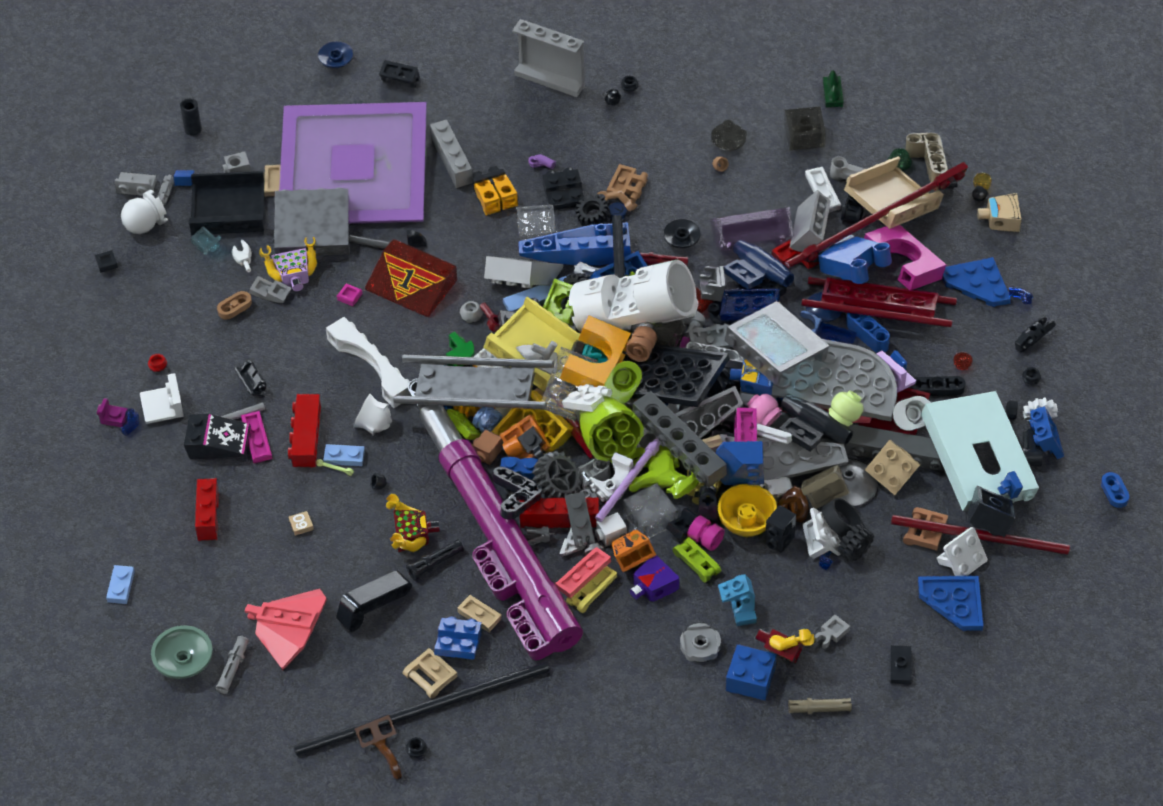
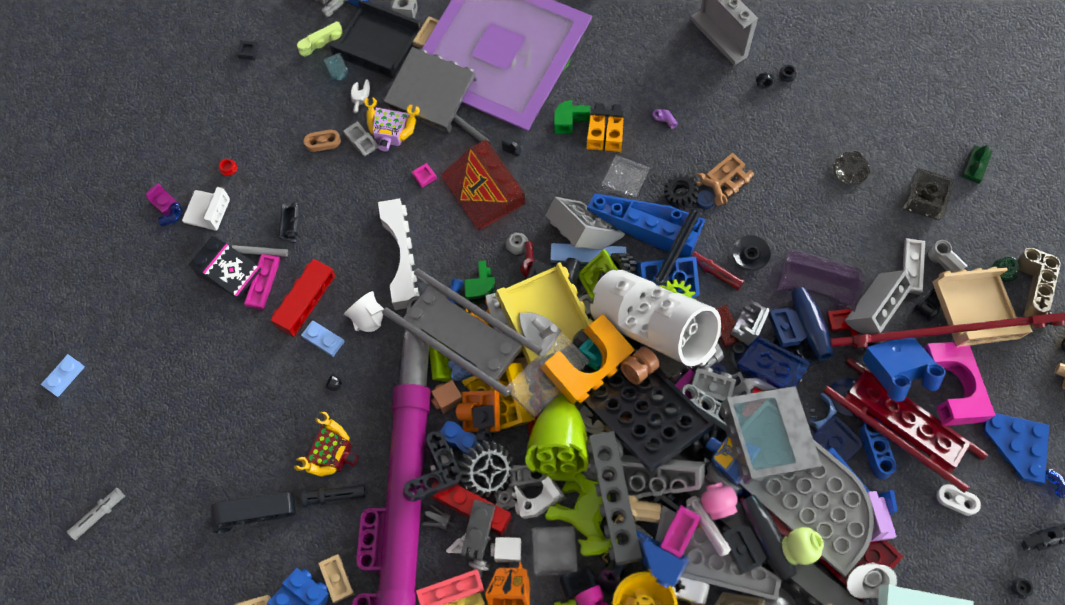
camera: 30 degrees right, 15 degrees up
white tile [121,190,168,234] -> none
sand green dish [151,626,213,679] -> none
red arch [195,478,219,541] -> none
coral panel [244,589,327,670] -> none
tan tile [289,511,314,536] -> none
yellowish green hinge [316,459,354,476] -> none
light grey brick [430,119,473,188] -> none
black plate [542,168,584,211] -> none
white plate [562,384,612,412] -> none
white piece [574,262,600,276] -> none
lavender bar [595,437,661,522] -> none
lime piece [604,361,642,404] -> none
medium nougat hinge [712,156,729,172] -> none
black beam [910,376,966,396] -> none
clear red plate [953,352,973,370] -> none
none -> yellowish green hinge [297,22,343,56]
none -> green brick [554,100,590,134]
none -> white plate [936,484,981,516]

